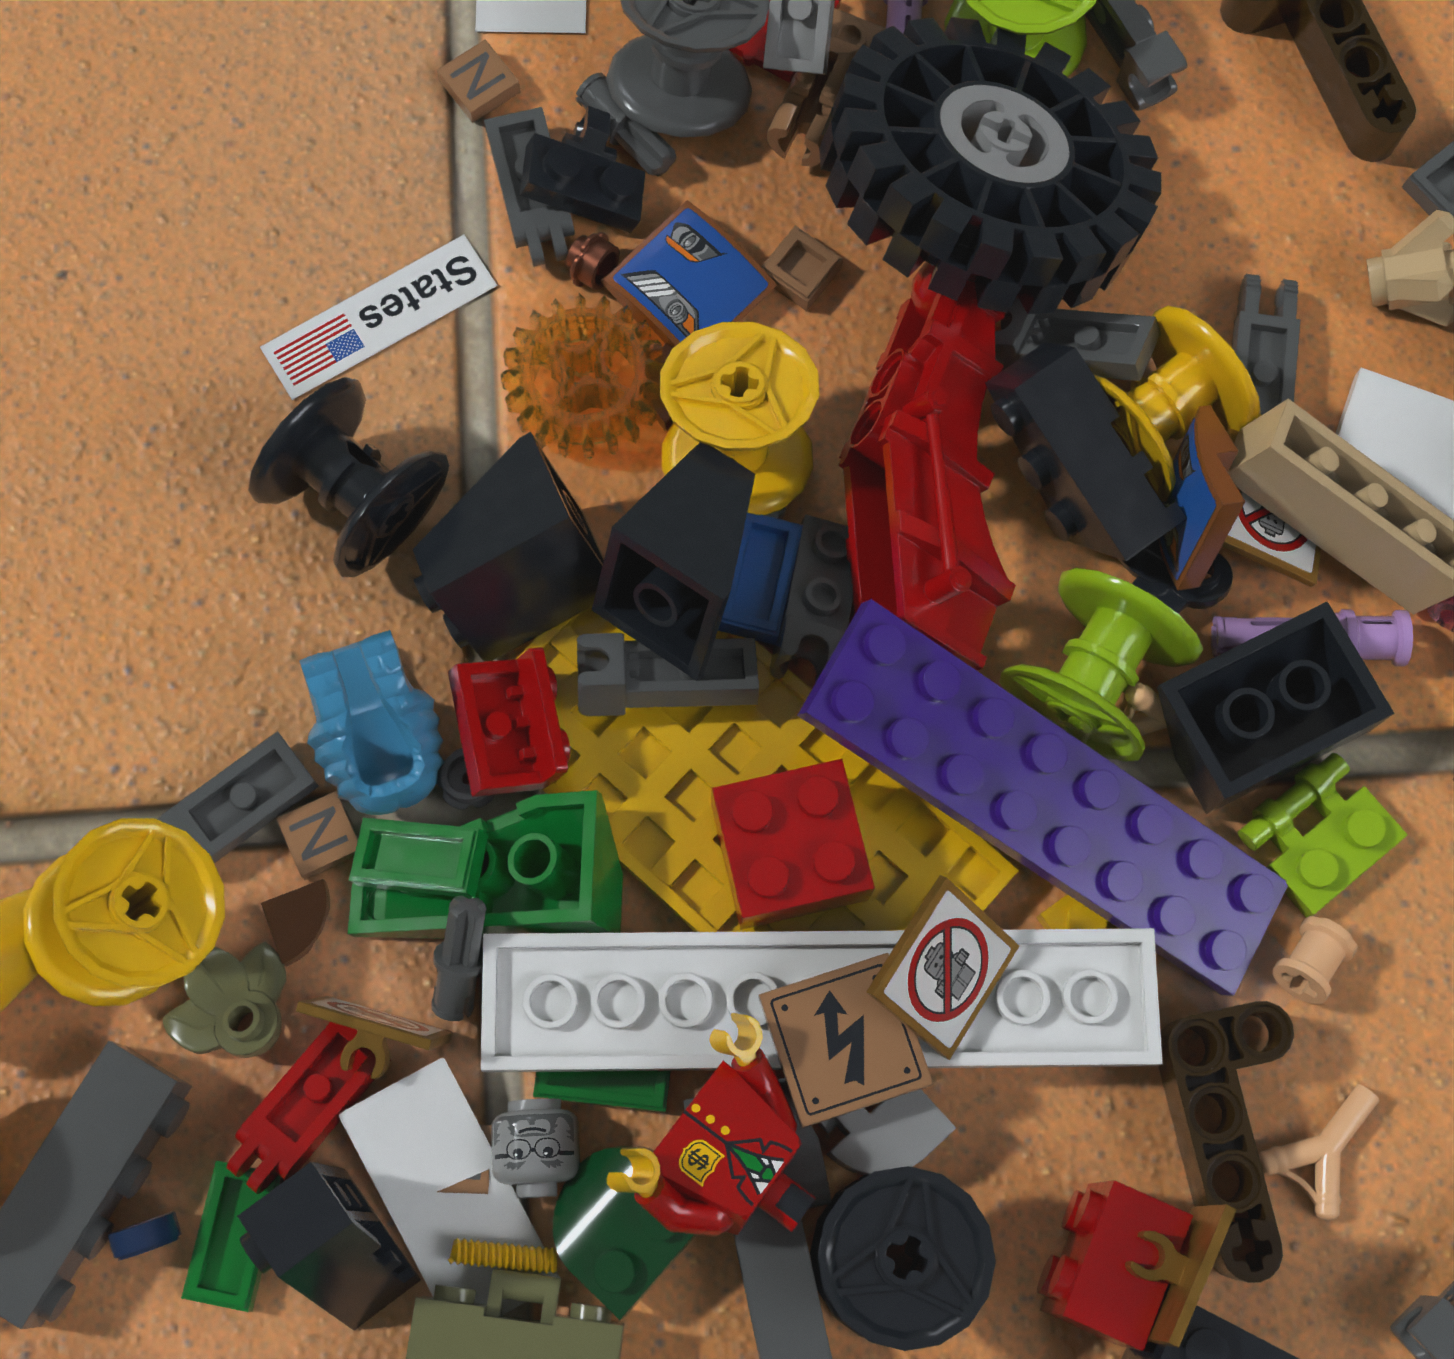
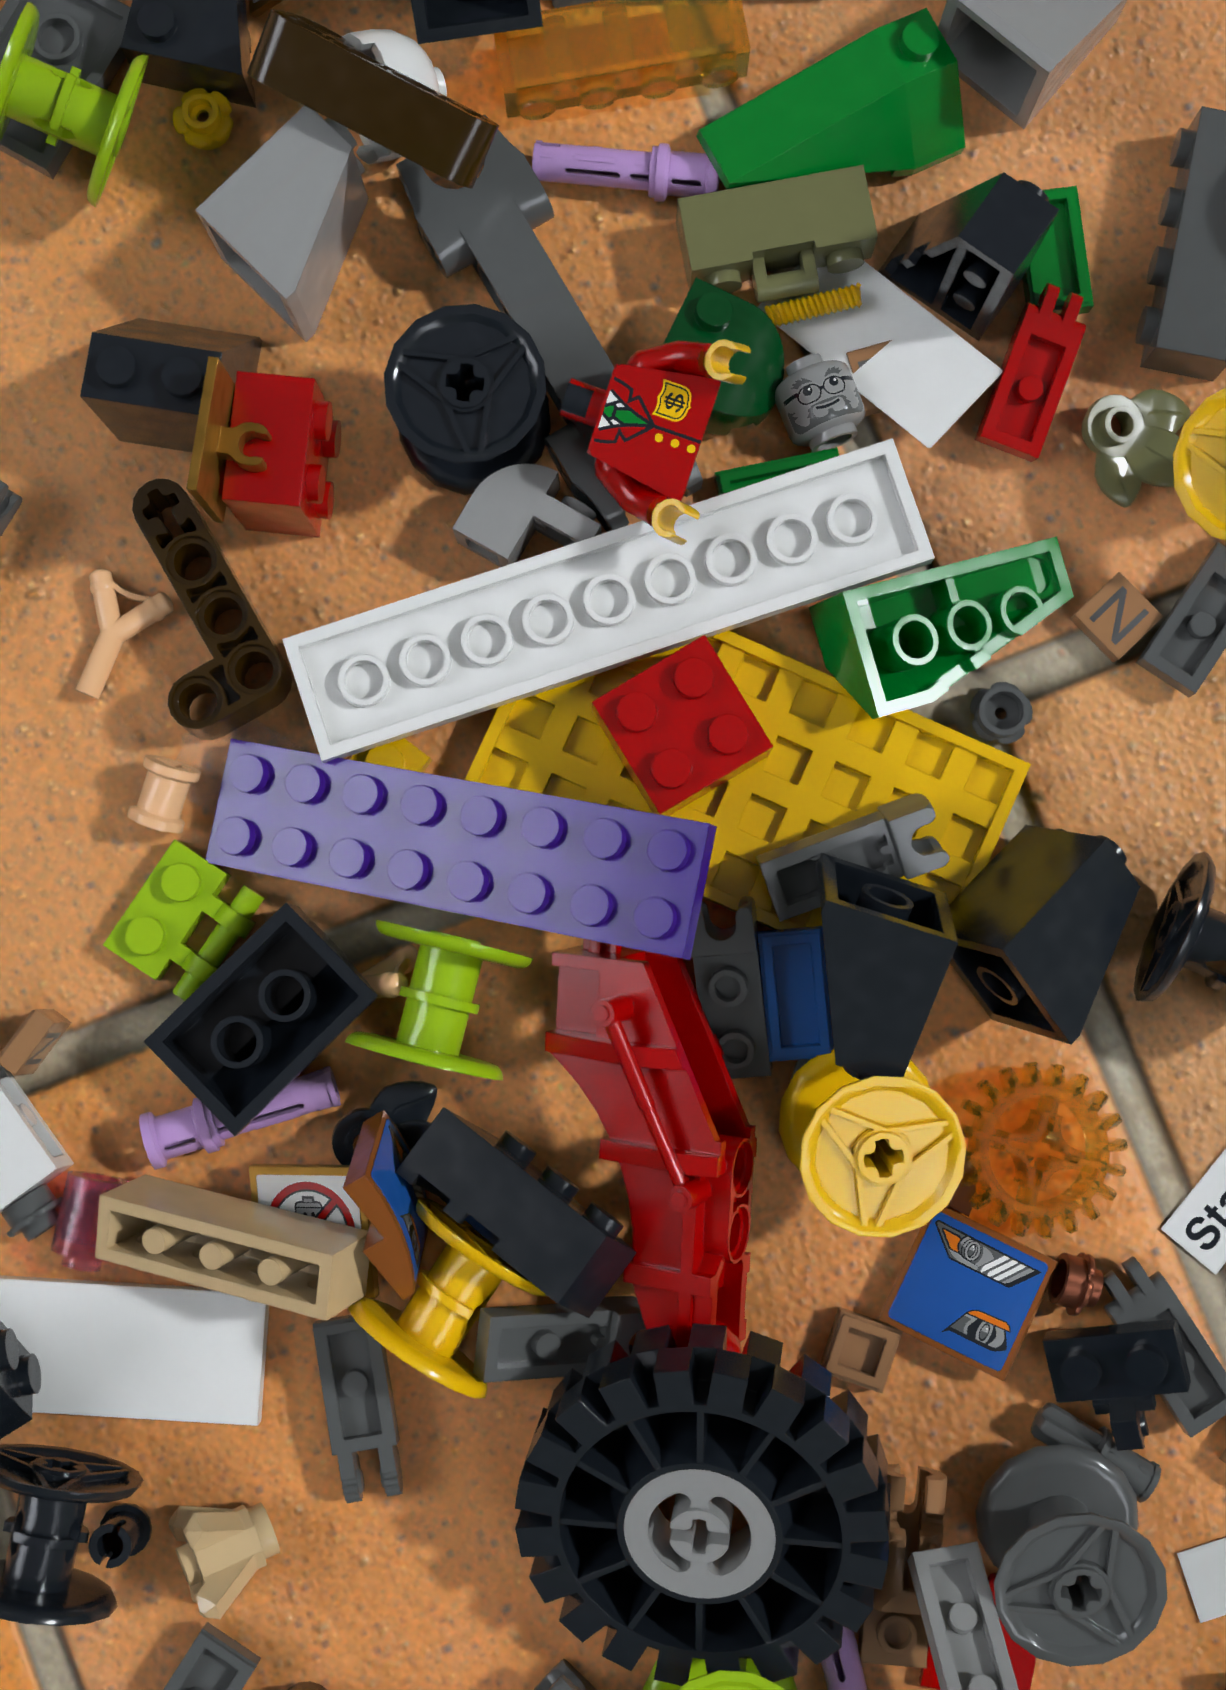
camera: 170 degrees right, 10 degrees up
dark blue tile [107,1211,182,1261] -> none
reddish brown tile [261,879,330,967] -> none
pearl gold piece [296,996,453,1079] -> none
dark azure hair [299,630,444,815] -> none
green tile [349,817,489,898] -> none
dark grey axle [431,895,486,1021] -> none
red bracket [448,647,570,797] -> none
medium nougat tile [758,953,933,1129] -> none
piece [866,875,1019,1060] -> none

